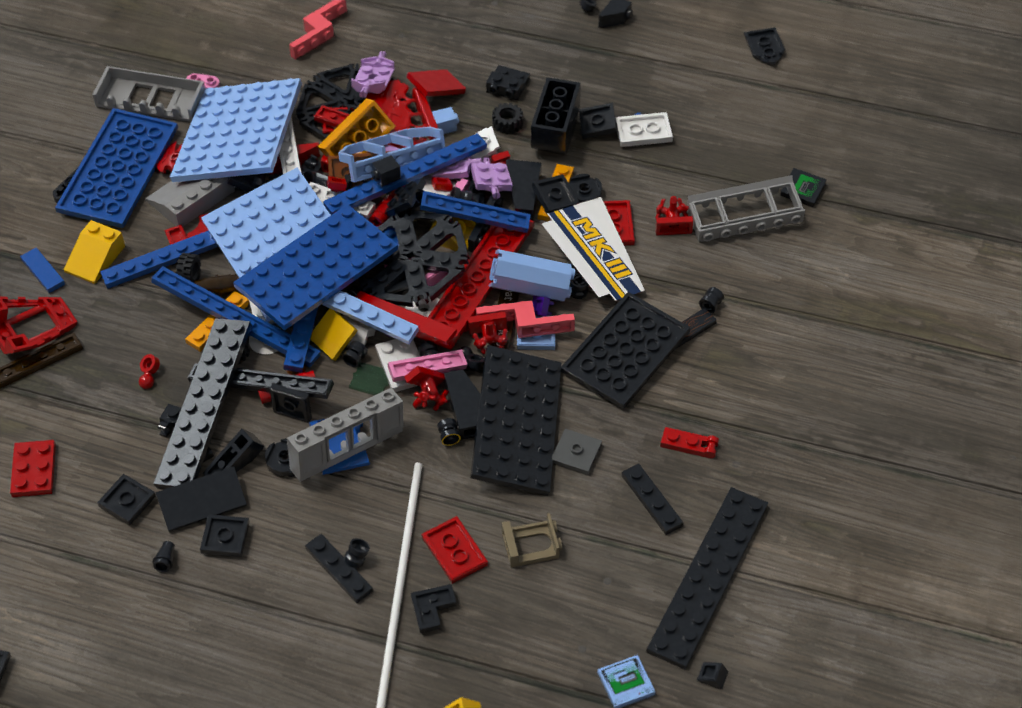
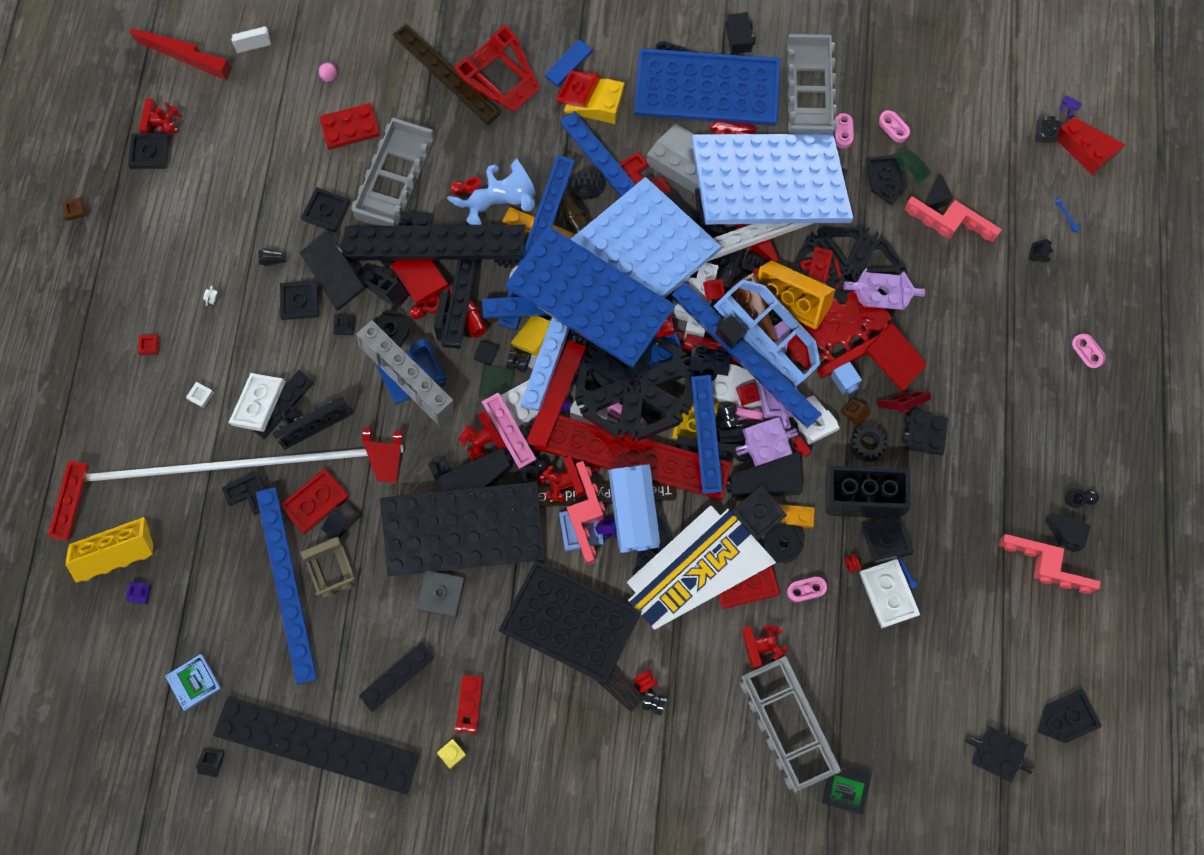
camera: 80 degrees right, 20 degrees up
none -> red tile [138,335,160,355]
none -> white plate [186,382,214,408]
none -> white plate [203,286,218,306]
none -> white tile [229,373,285,432]
none -> blue plate [256,487,318,685]
none -> black plate [272,396,353,450]
none -> black slope [321,501,363,539]
none -> black tile [333,315,354,335]
none -> light grey window [351,118,435,227]
none -> red flag [362,427,403,483]
none -> red tile [391,260,449,306]
none -> red plate [410,295,440,320]
none -> light yellow plate [437,739,466,769]
none -> light blue animal [447,158,536,225]
none -> black tile [473,341,498,366]
none -> red tile [556,71,601,108]
none -> red wheel [633,669,659,694]
none -> black brick [726,12,755,55]
none -> bright pink plate [787,577,827,603]
none -> reddish brown slope [841,398,870,426]
none -> red bush [844,554,861,574]
none -> black tile [865,155,907,206]
none -> dark red wing [877,391,931,413]
none -> bright pink plate [879,110,910,143]
none -> clear green slope [894,148,932,183]
none -> black slope [925,174,953,210]
none -> black plate [965,726,1034,783]
none -> coral bracket [998,534,1100,594]

